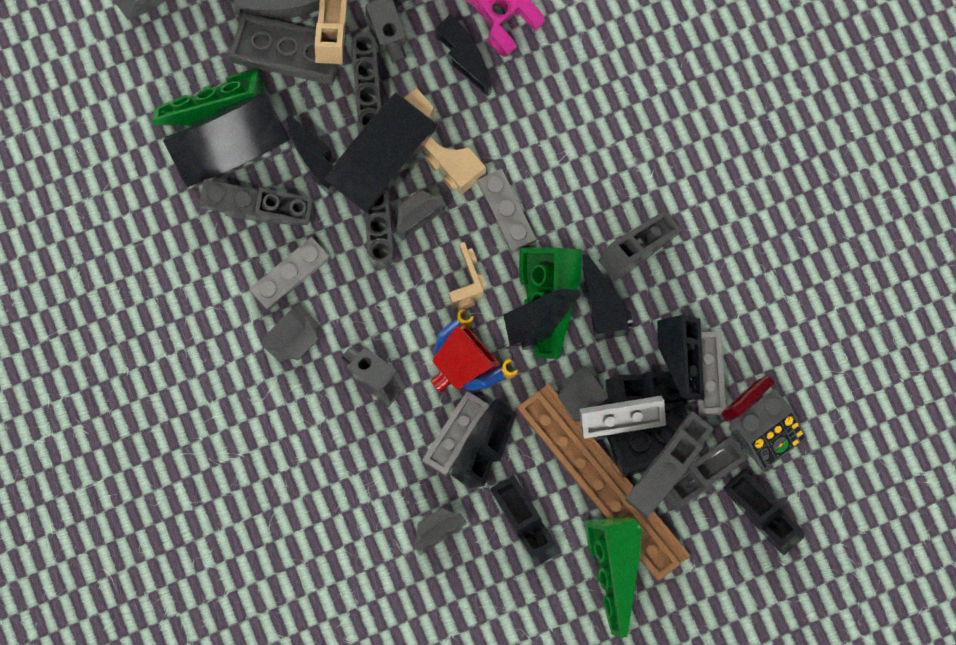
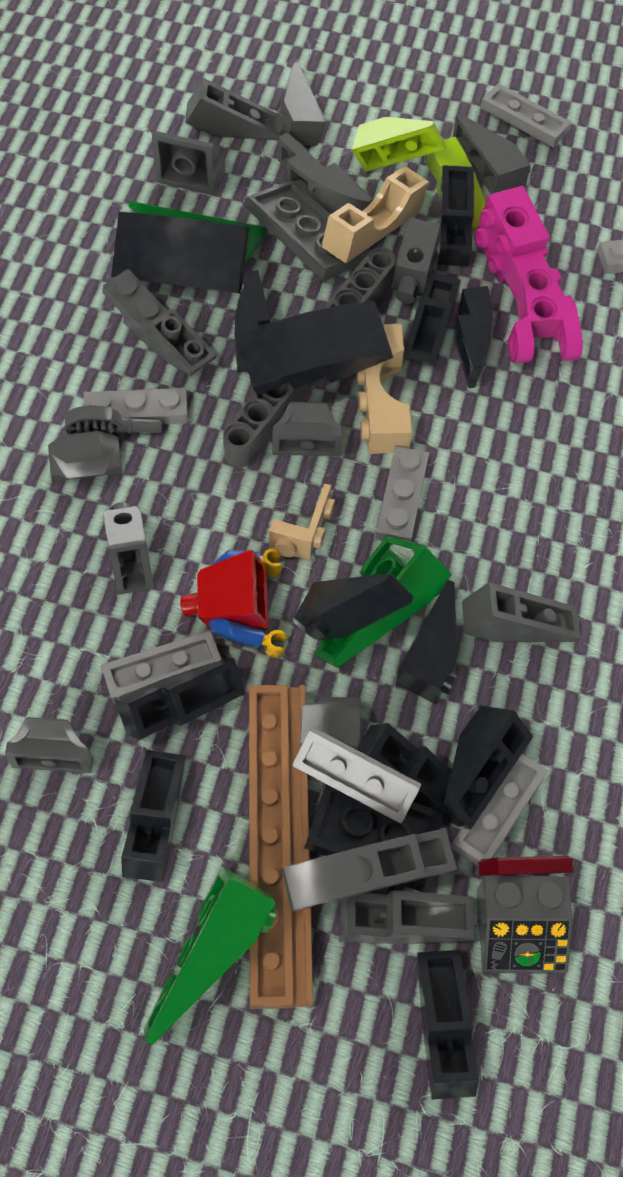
camera: 30 degrees right, 15 degrees down
none -> dark grey piece [65,405,162,437]
none -> dark grey slope [152,131,225,195]
none -> black slope [403,272,461,367]

